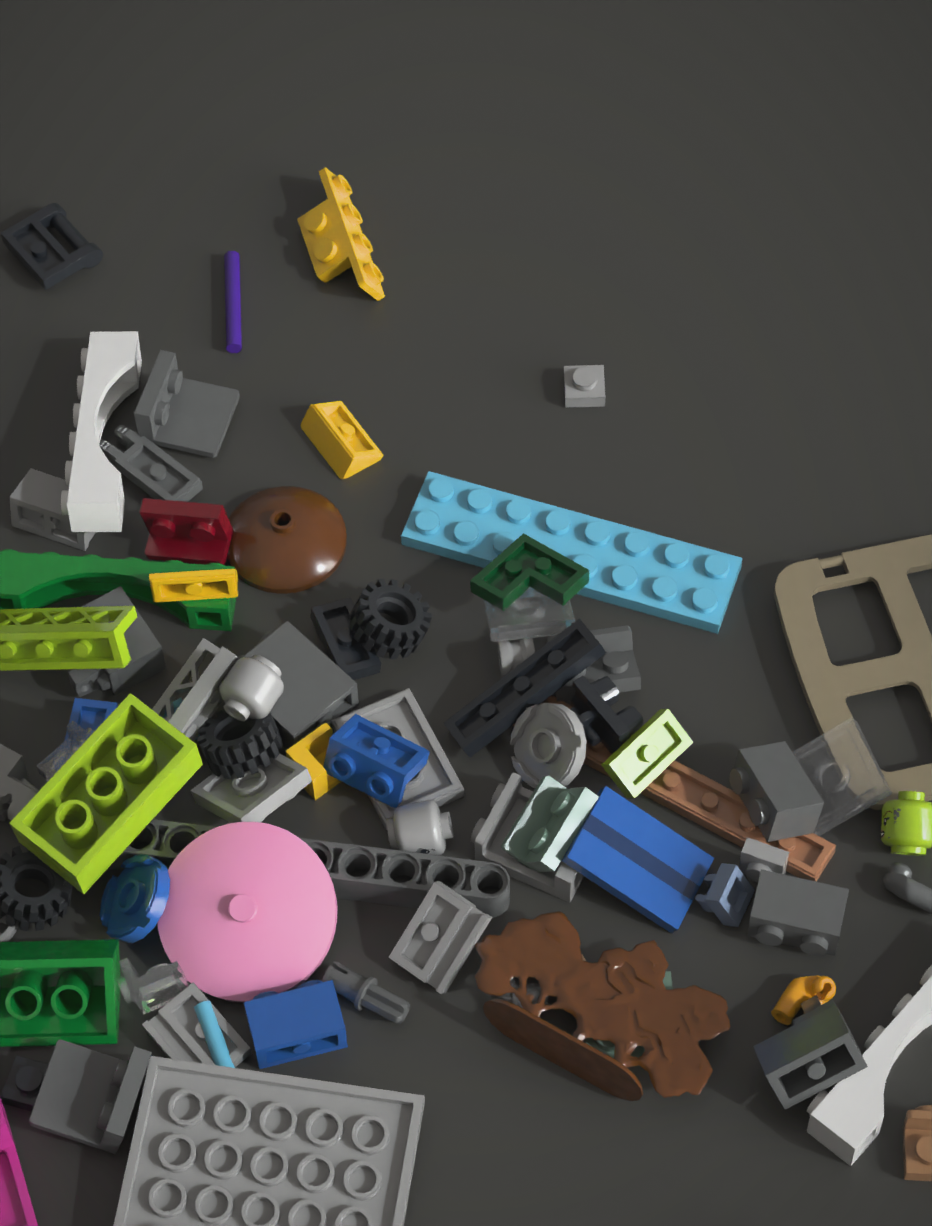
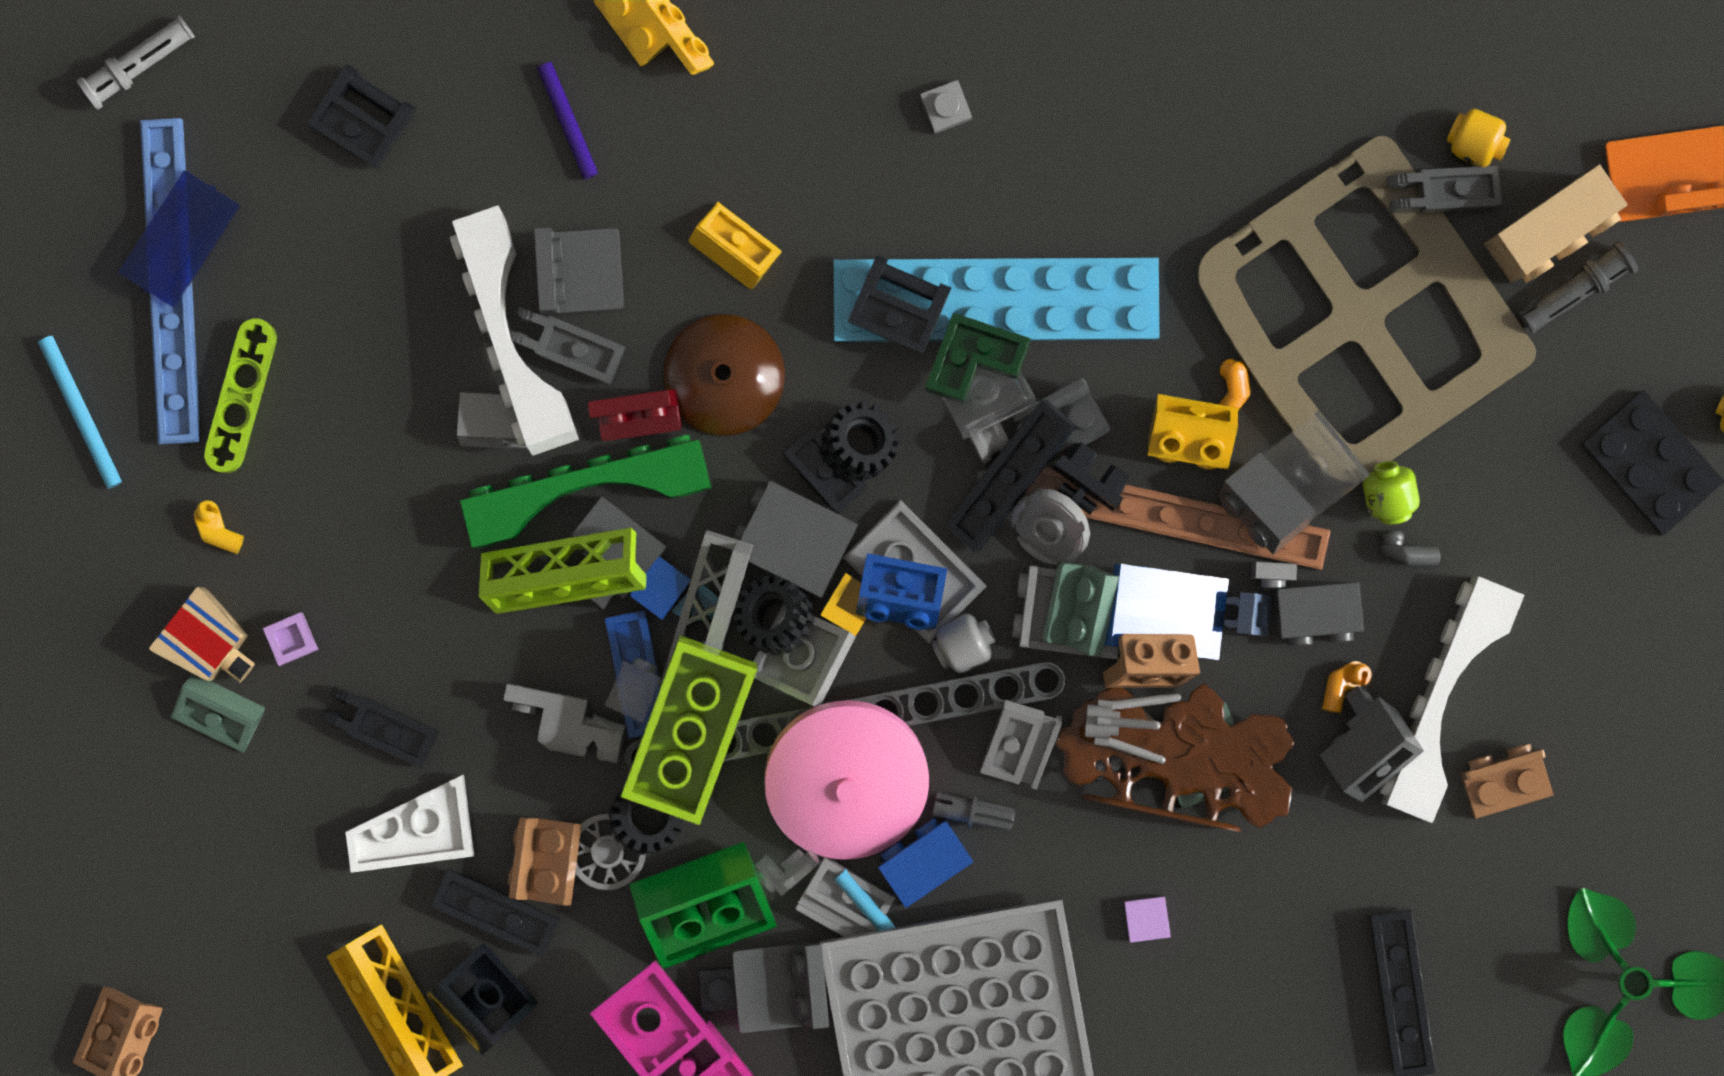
camera: 25 degrees left, 30 degrees up
blue tile [100,854,170,943] -> none
yellow slope [149,569,238,602] -> none
light grey head [219,655,284,721] -> none
plate [602,709,693,799] -> none
none -> blue panel [631,556,691,620]
none -> black plate [848,255,952,355]
none -> light grey plant [1085,694,1181,764]
none -> medium nougat bracket [1103,634,1200,688]
none -> lavender tile [1124,896,1171,943]
none -> yellow brick [1147,394,1238,470]
none -> light orange arm [1219,358,1251,411]

